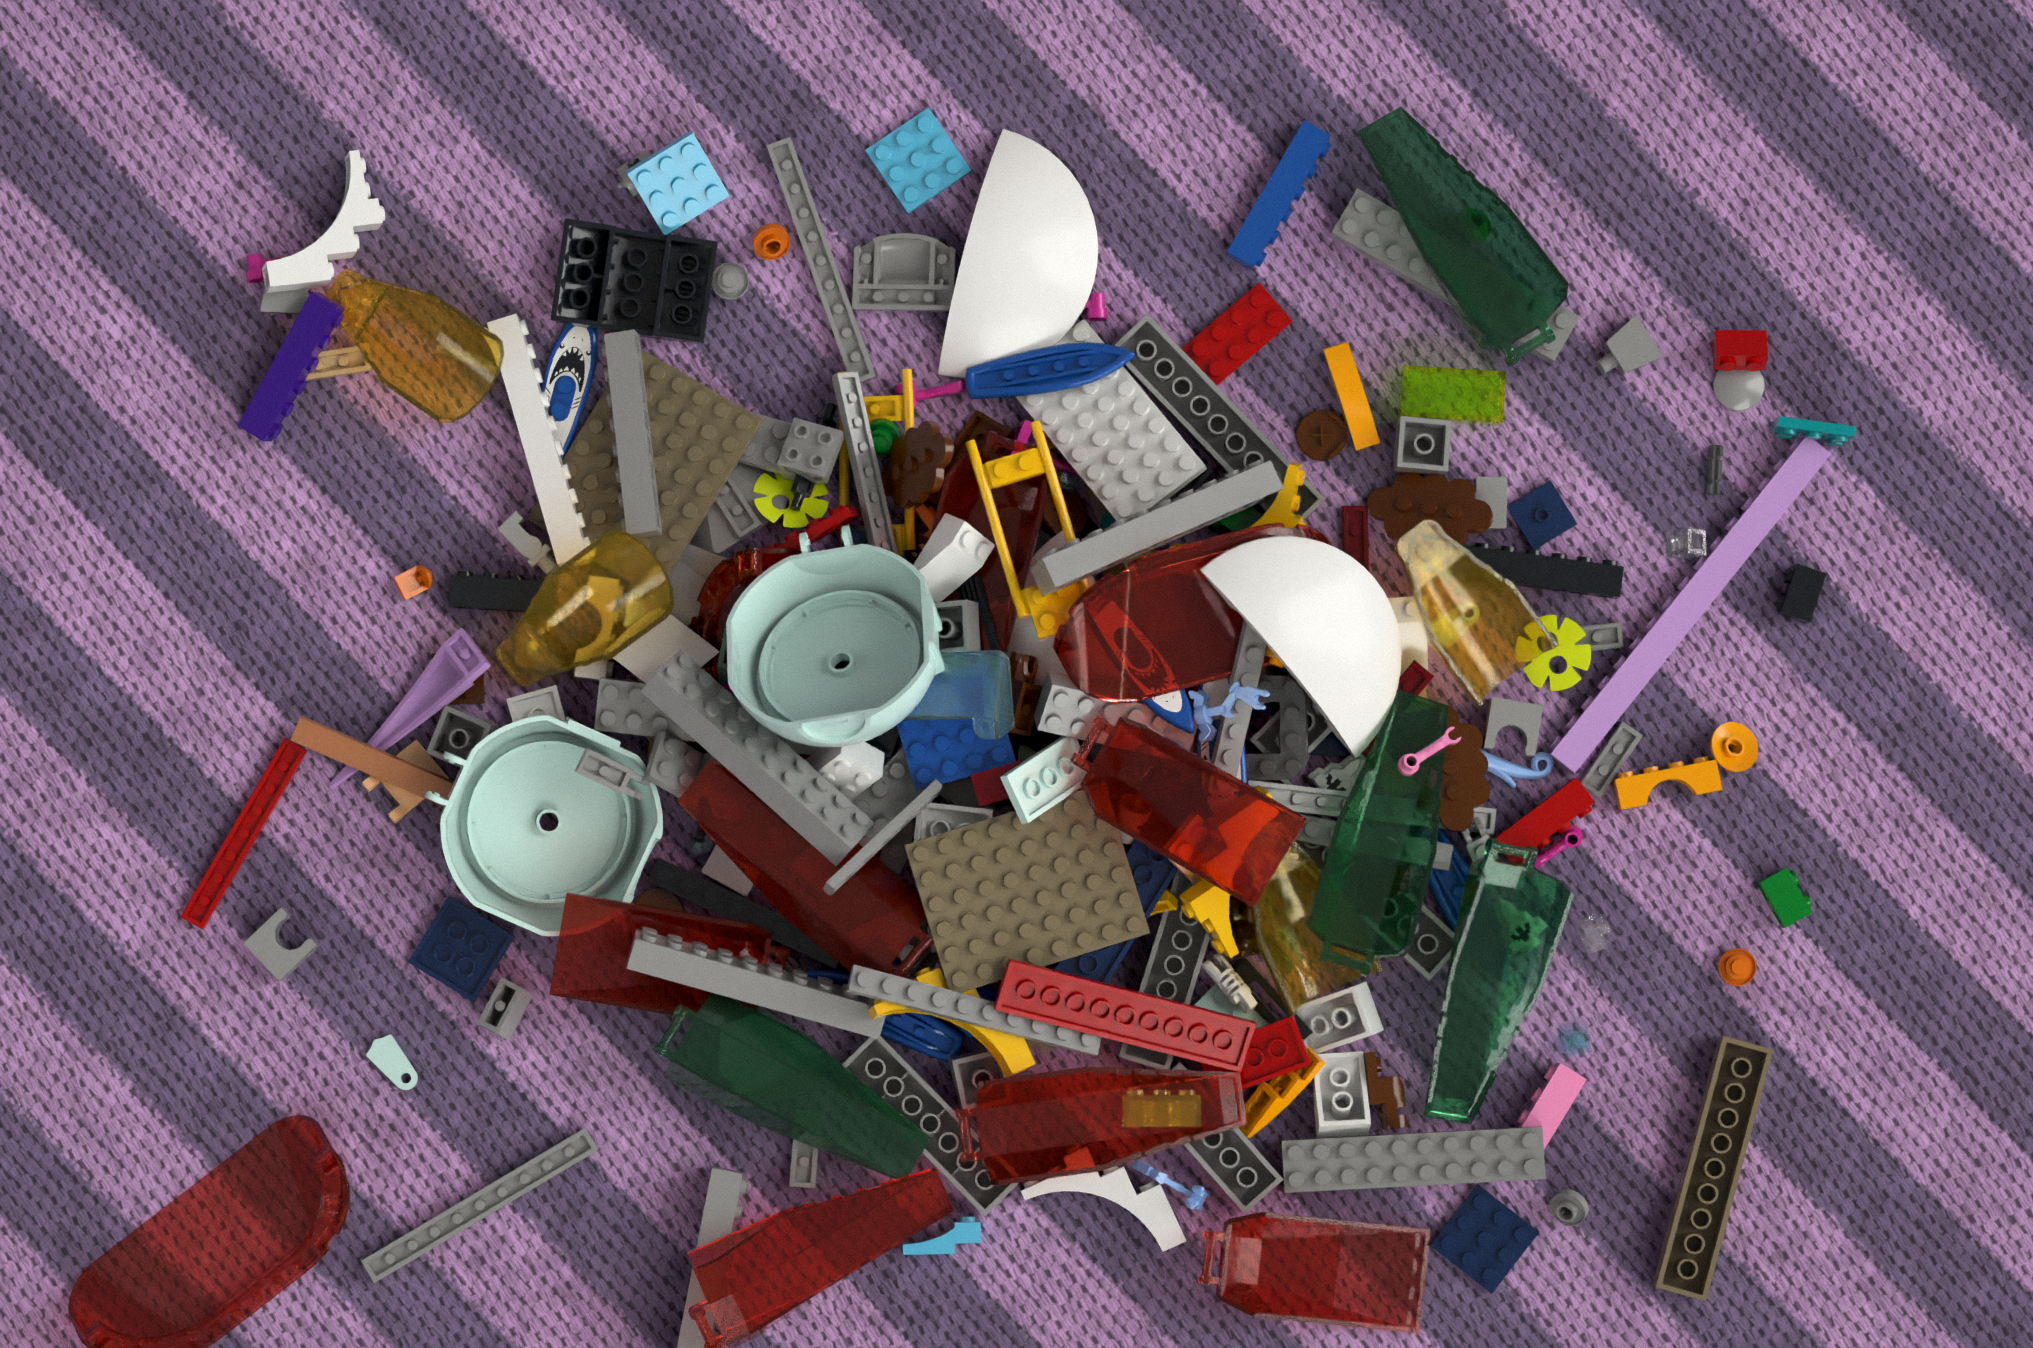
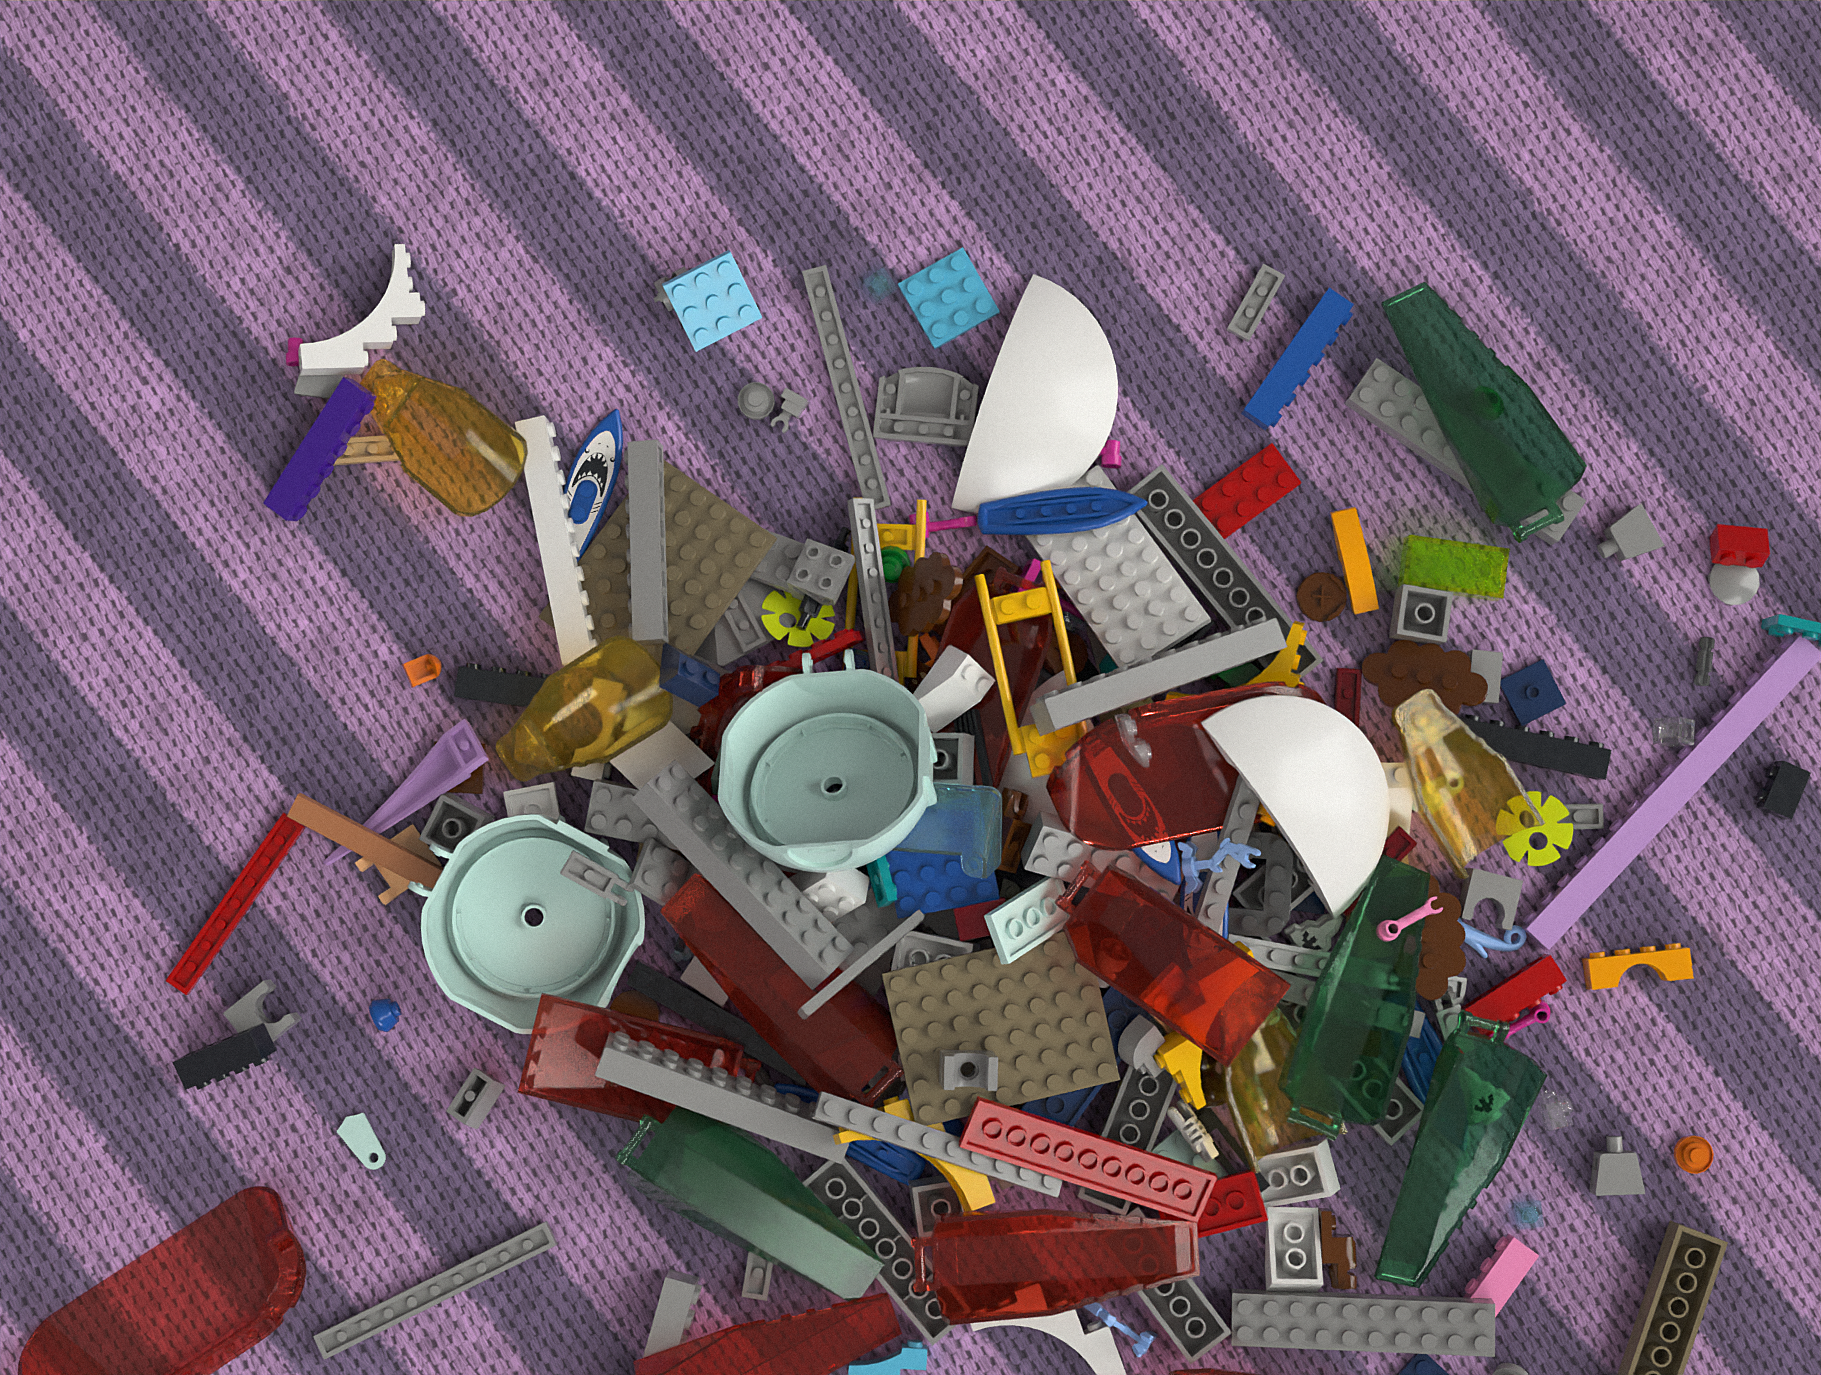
camera: 10 degrees right, 0 degrees up
dark blue plate [408,896,516,1003] -> none
light grey hips [498,511,559,576] -> none
black slope [550,218,718,343] -> none
orange plate [752,223,790,260] -> none
clear yellow brick [1122,1090,1201,1127] -> none
light orange slope [1233,1046,1325,1138] -> none
light grey tile [1580,721,1643,799] -> none
light orange dish [1711,722,1758,772] -> none
green brick [1756,867,1812,928] -> none
none -> black brick [172,1022,277,1090]
none -> blue cone [369,999,402,1032]
none -> dark blue slope [659,643,720,707]
none -> light grey piece [771,387,809,434]
none -> clear light blue plate [863,267,898,303]
none -> teal plate [866,855,897,908]
none -> light grey piece [939,1050,998,1091]
none -> clear slope [1115,713,1152,768]
none -> light grey brick [1118,1014,1165,1078]
none -> light grey plate [1226,264,1285,342]
none -> light grey torso [1590,1136,1645,1196]

